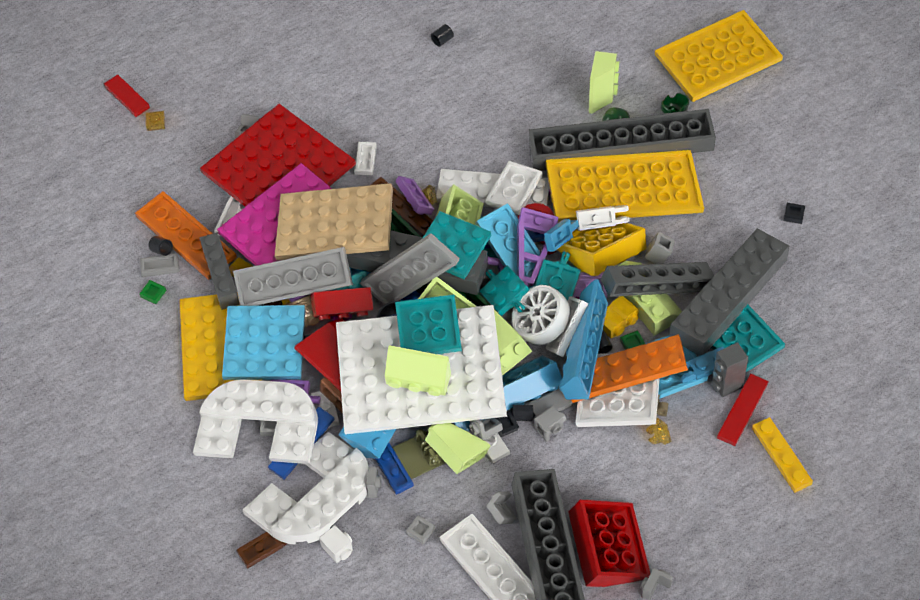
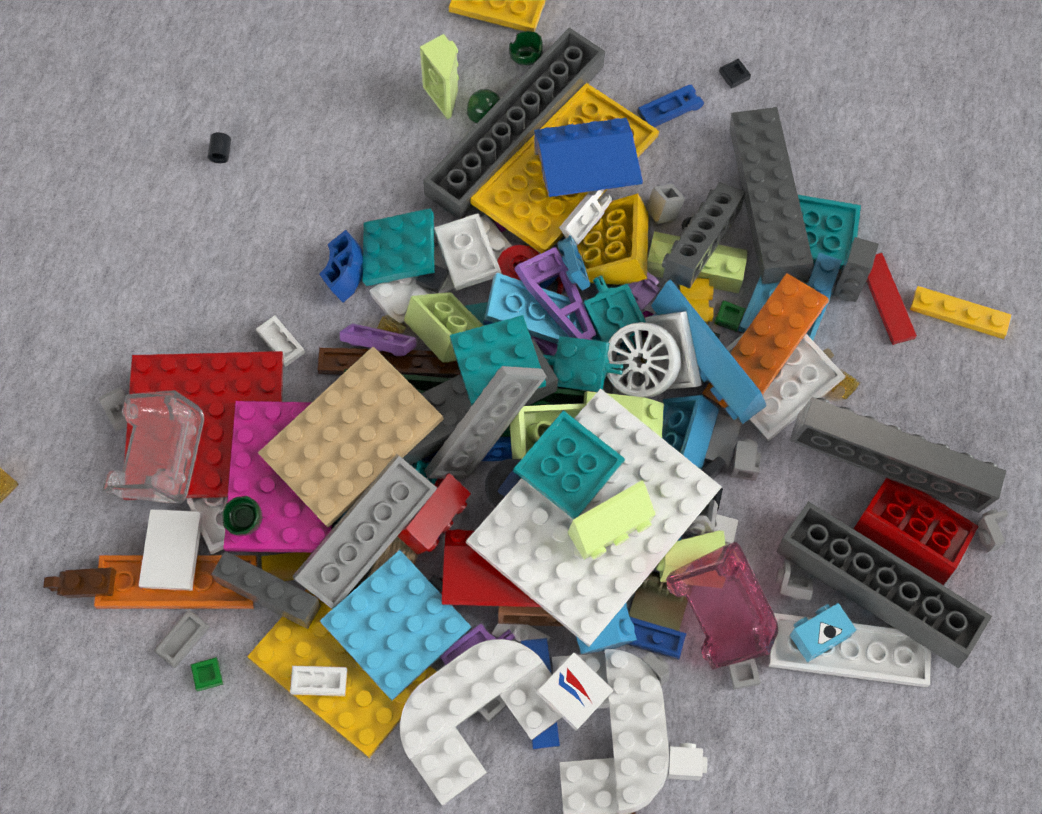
camera: 50 degrees left, 10 degrees up
black beam [148,236,173,256] -> none
none -> reddish brown hinge [43,567,116,598]
none -> clear windscreen [102,390,204,504]
none -> white tile [139,510,203,591]
none -> dark green hair [222,496,263,536]
none -> white plate [290,666,347,696]
none -> blue brick [319,230,363,303]
none -> teal plate [363,208,434,286]
none -> black tile [416,264,449,293]
none -> blue piece [534,118,643,197]
none -> white tile [536,653,613,731]
none -> blue plate [637,85,704,127]
none -> clear pink windscreen [666,542,779,670]
none -> dark grey brick [790,397,1006,513]
none -> medium azure brick [790,603,856,663]

